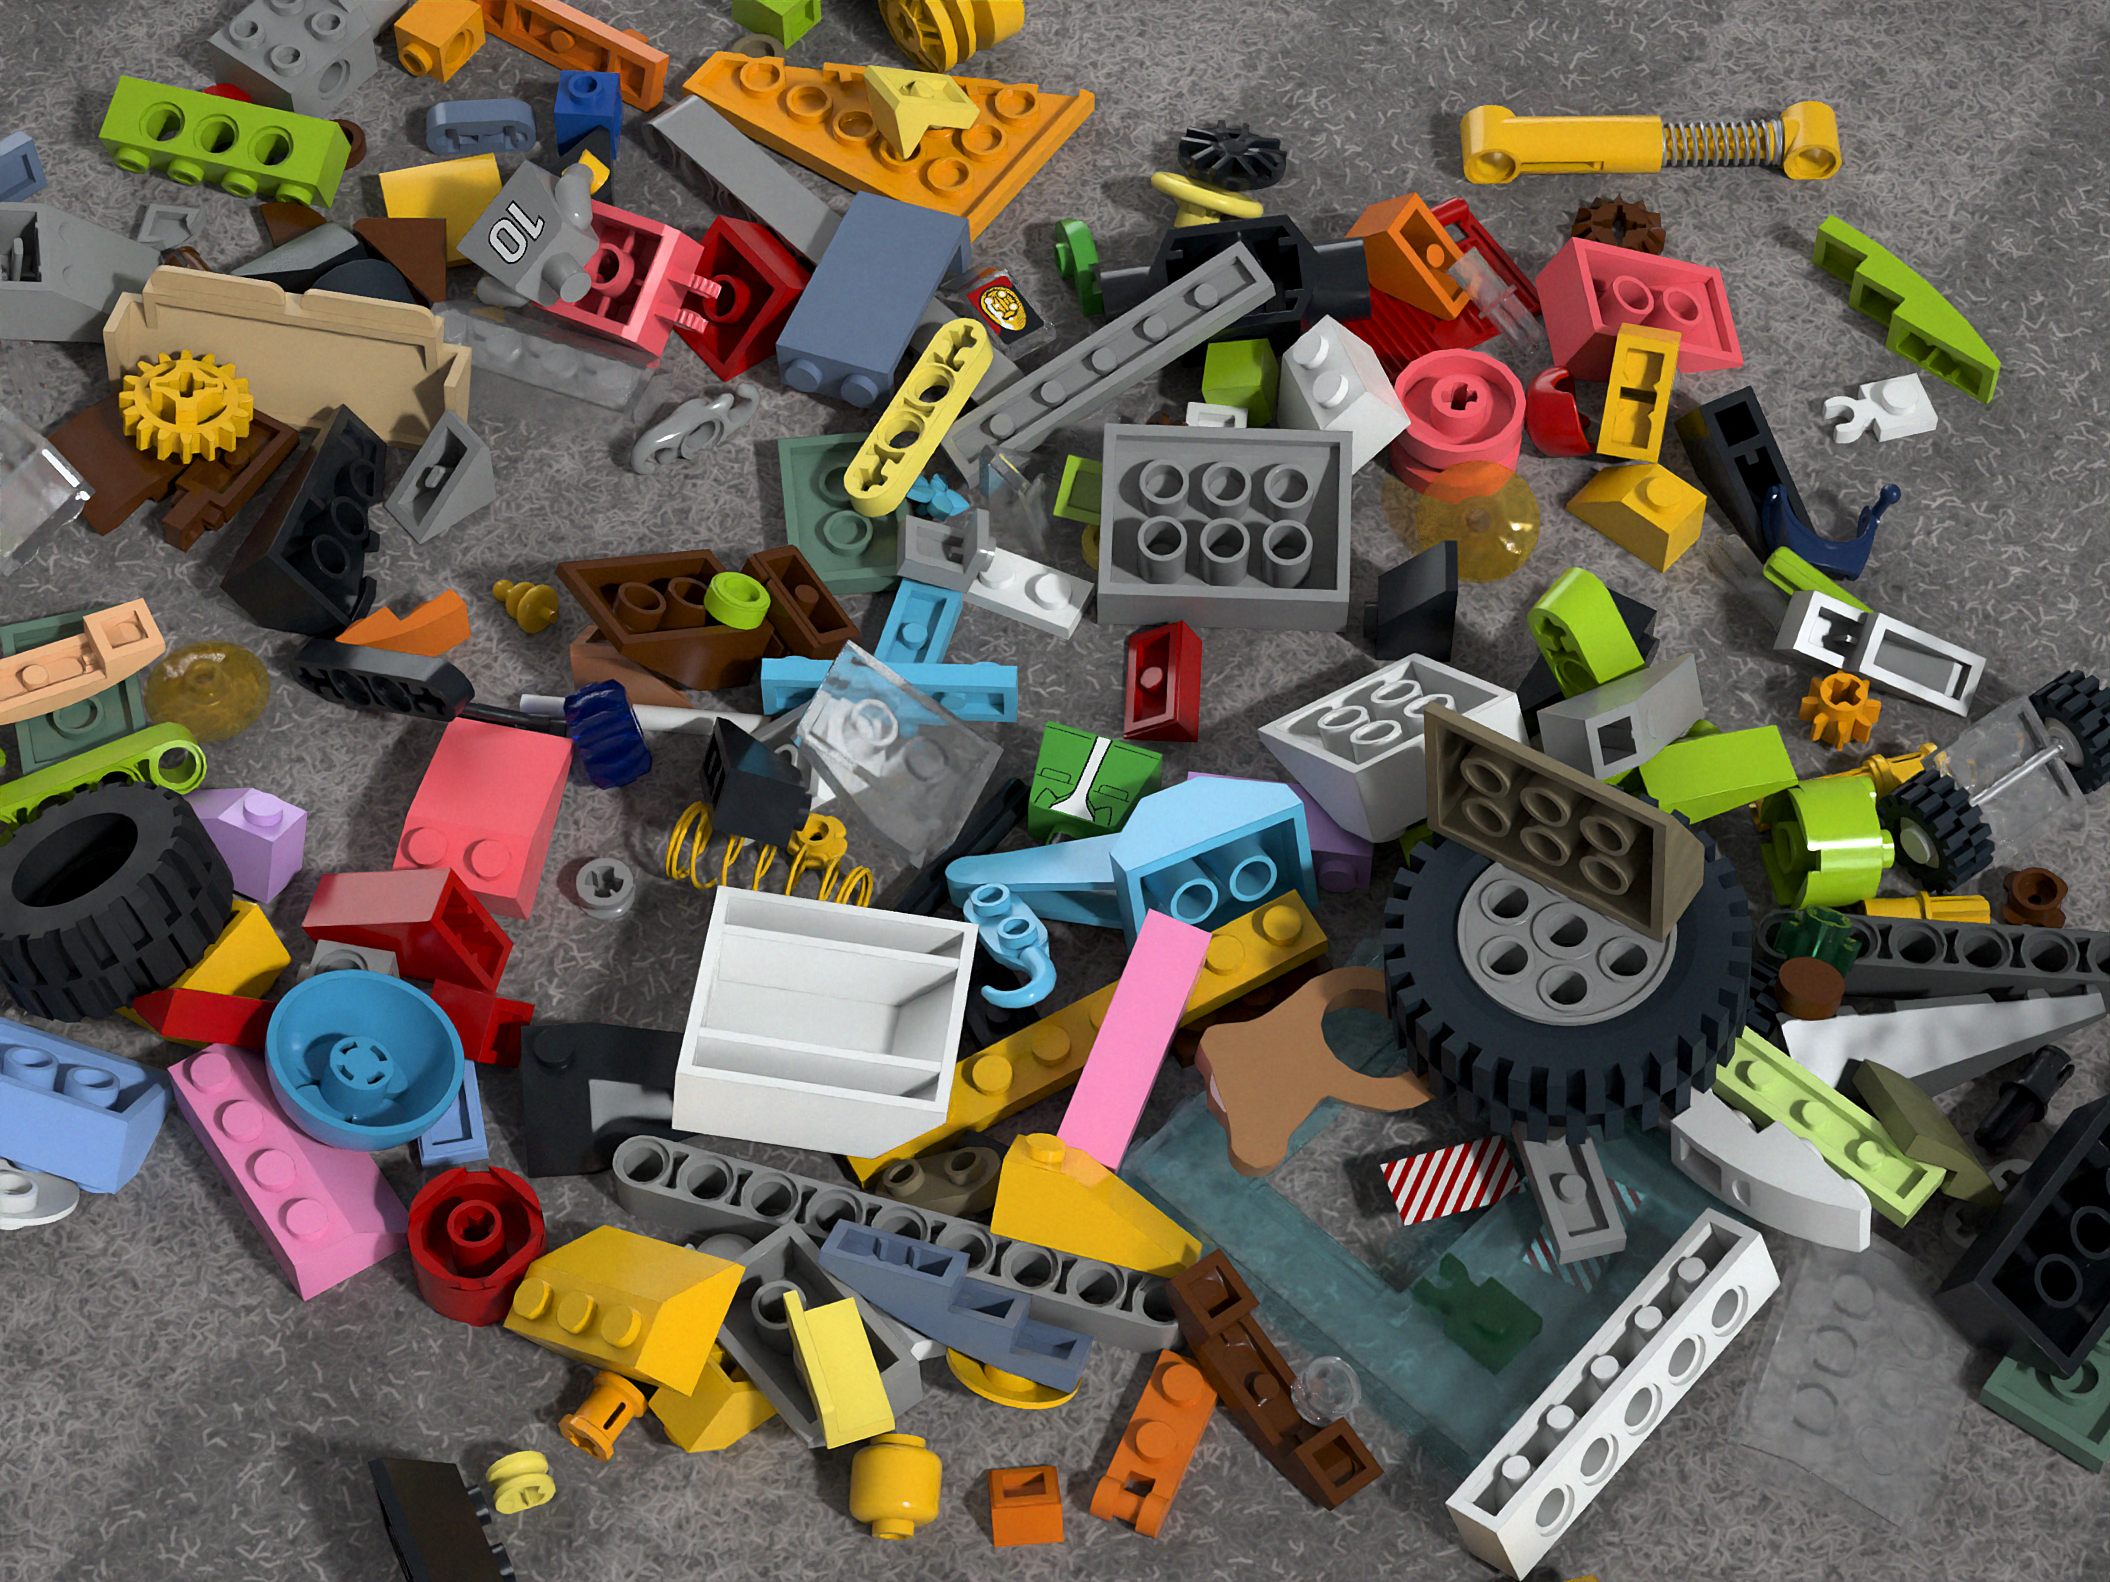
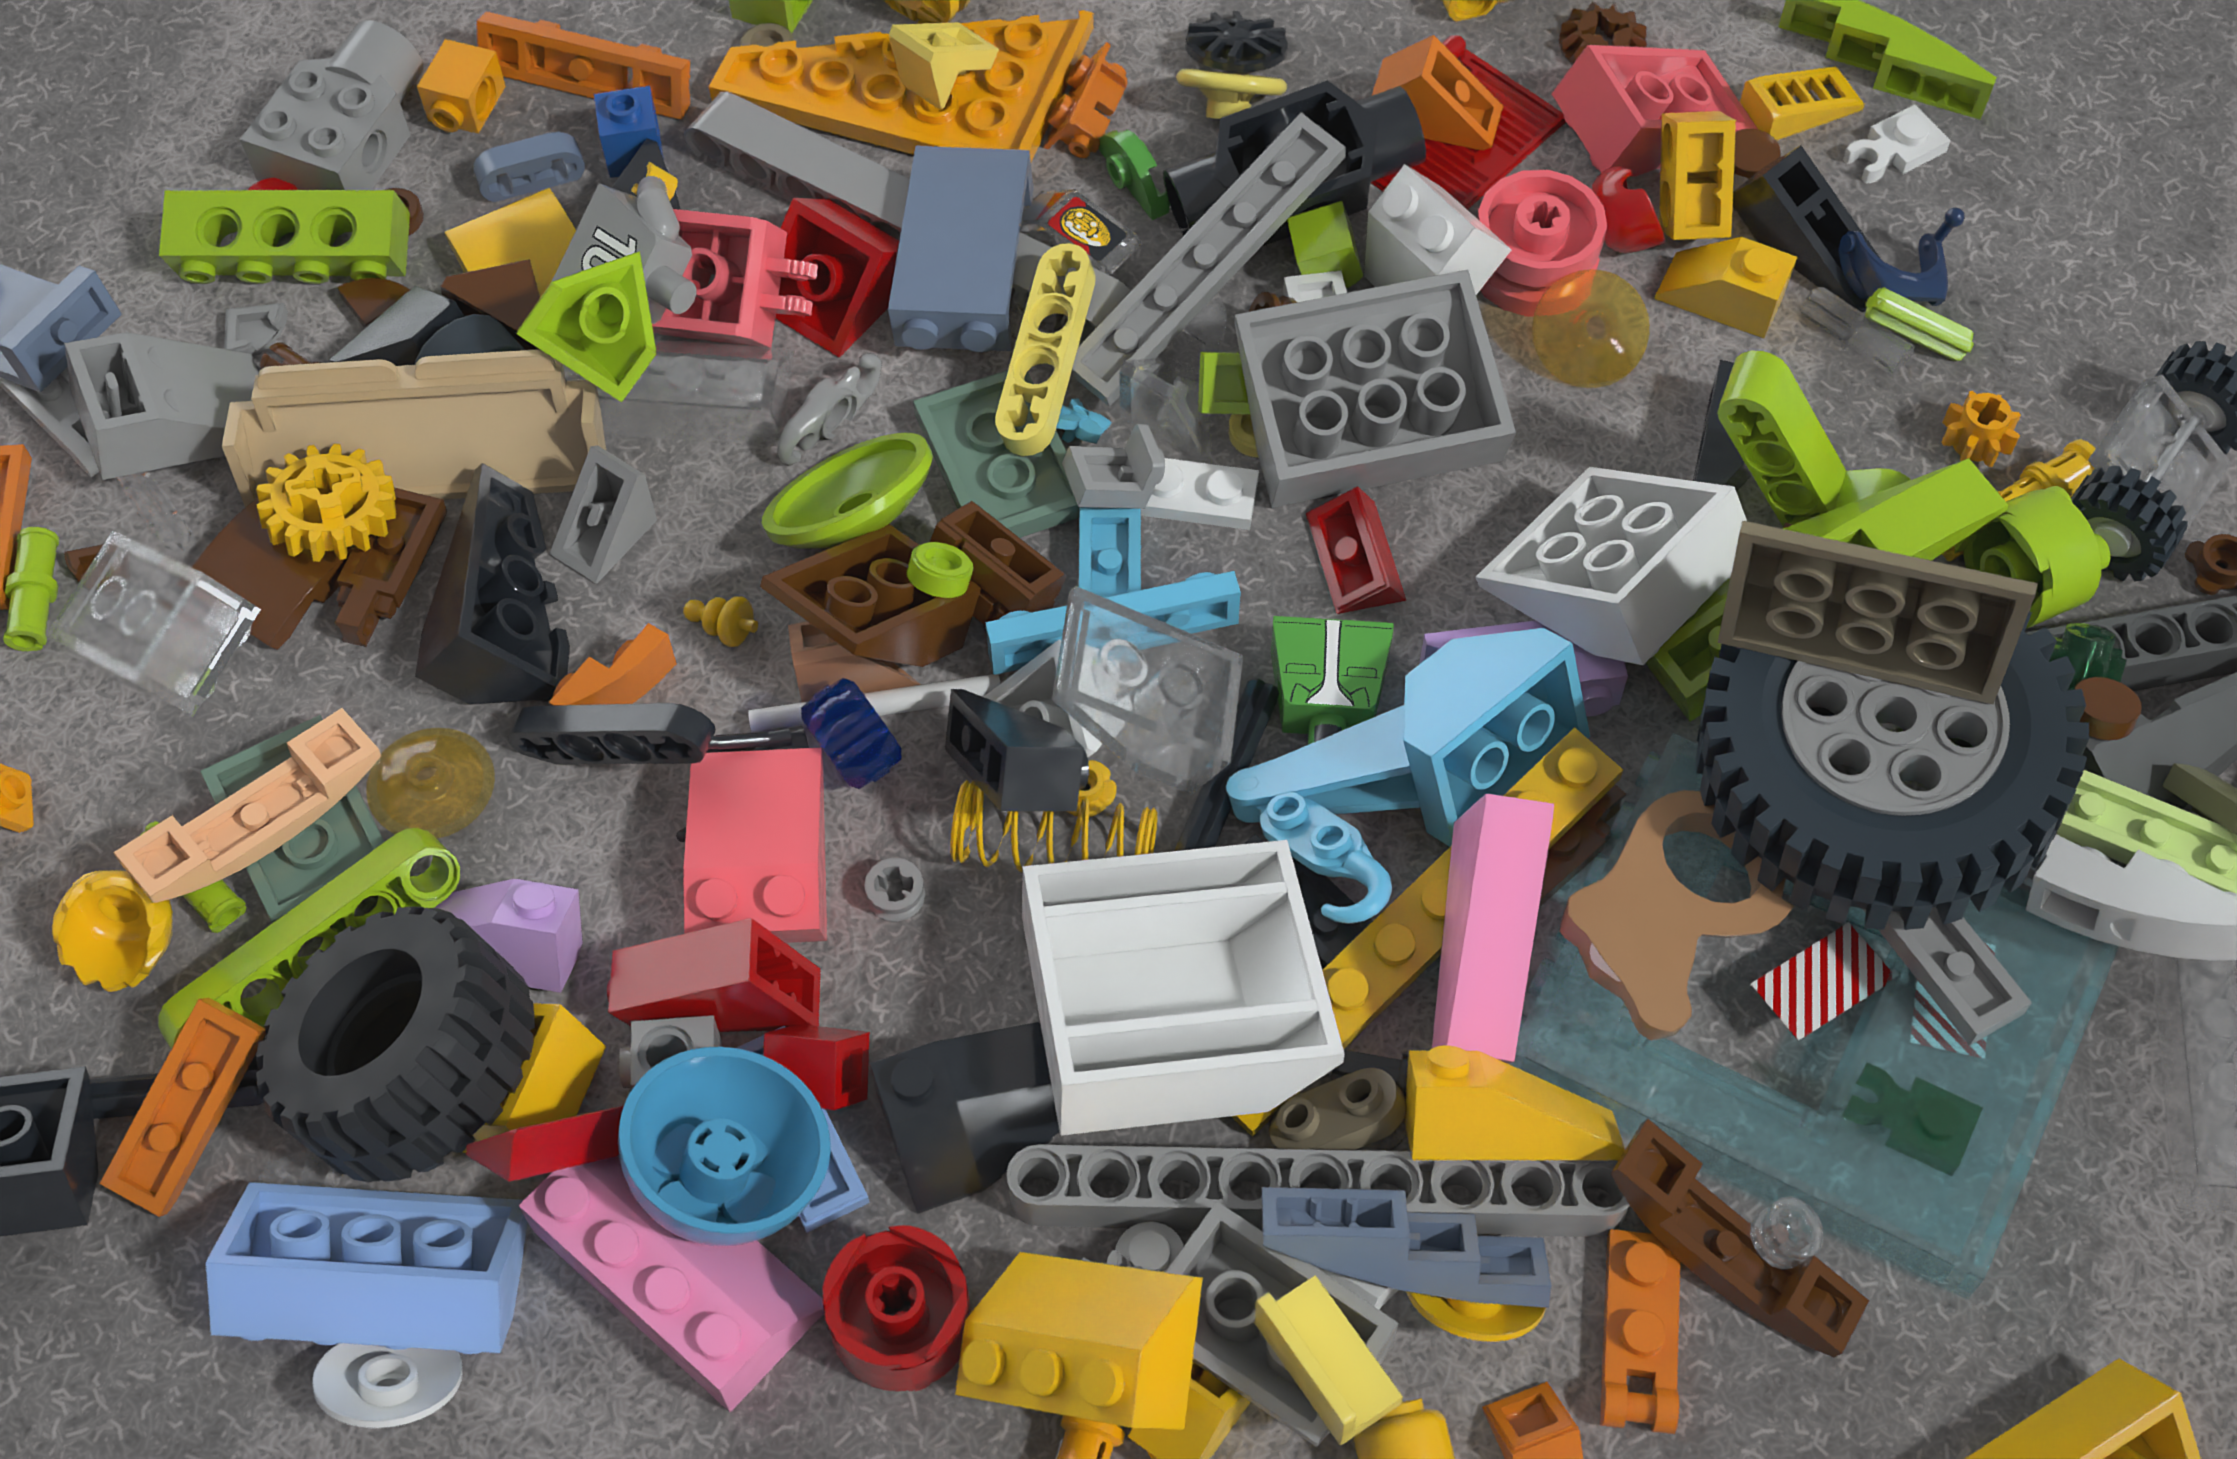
camera: 15 degrees left, 5 degrees up
black slope [1363,540,1458,662] -> none
white brick [1445,1207,1781,1582] -> none
clear axle [1446,246,1548,357] -> none
light grey slope [1537,653,1705,781] -> none
light grey slope [1773,590,1987,717] -> none
yellow axle [1857,890,1990,924] -> none
none -> lime slope [517,251,656,402]
none -> lime dish [762,433,933,549]
none -> orange hinge [1044,42,1128,158]
none -> reddish brown tile [1734,129,1781,182]
none -> yellow slope [1740,66,1865,140]

